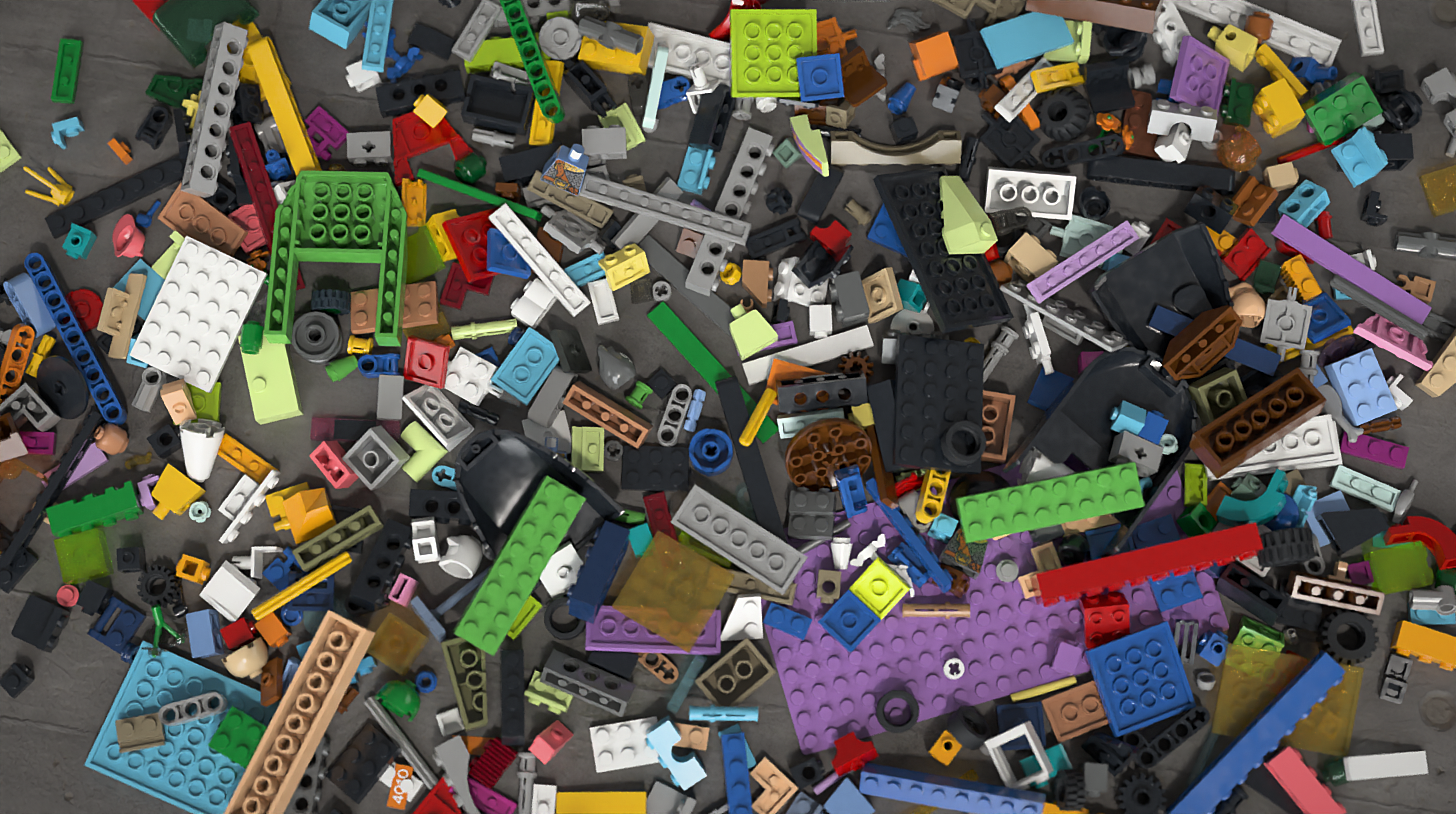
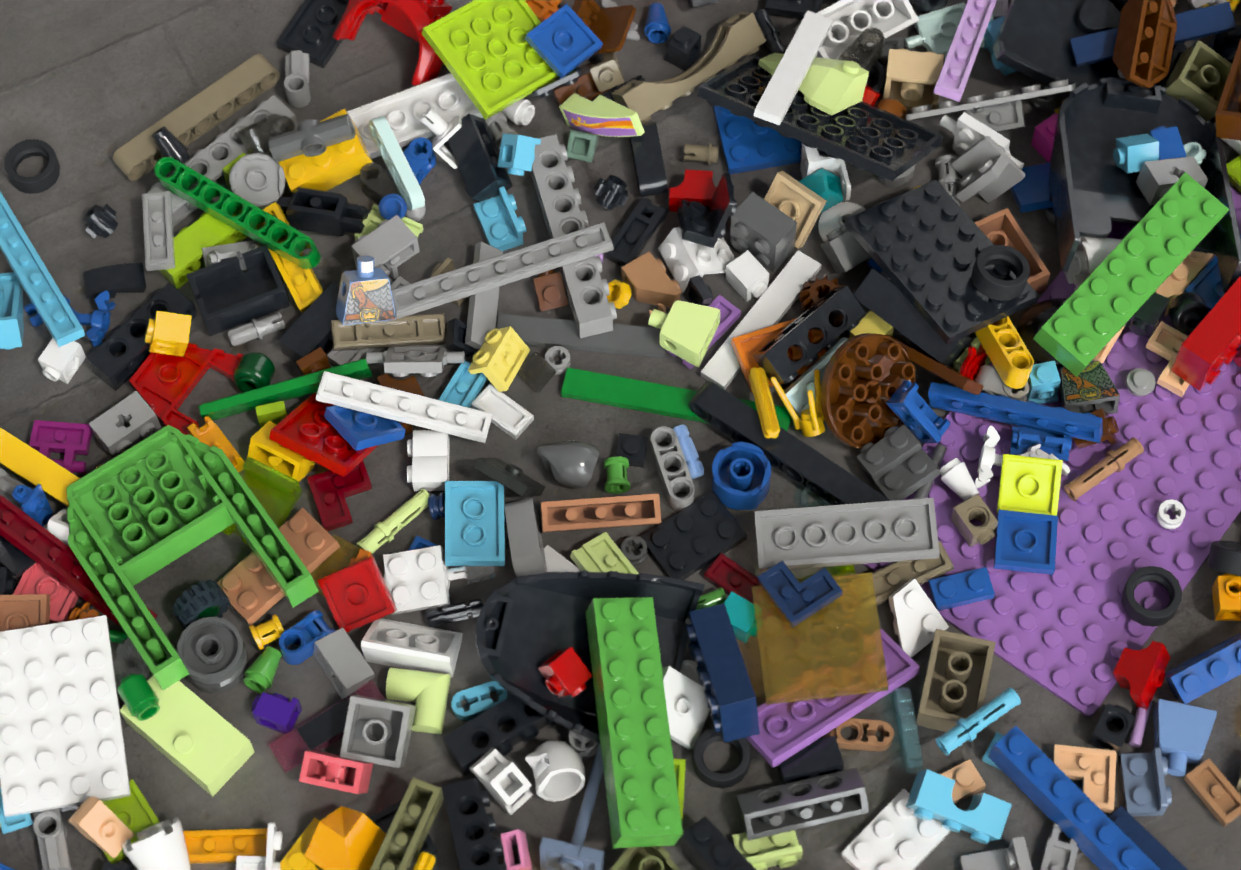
camera: 35 degrees left, 15 degrees down
none -> dark purple brick [251,692,302,736]
none -> lime tile [255,401,288,428]
none -> blue plate [379,194,407,220]
none -> medium azure brick [498,133,541,176]
none -> red brick [538,647,593,697]
none -> white tile [754,11,833,125]
none -> dark blue plate [758,560,842,628]
none -> yellow plant [771,369,825,437]
none -> light grey bracket [951,136,1025,203]

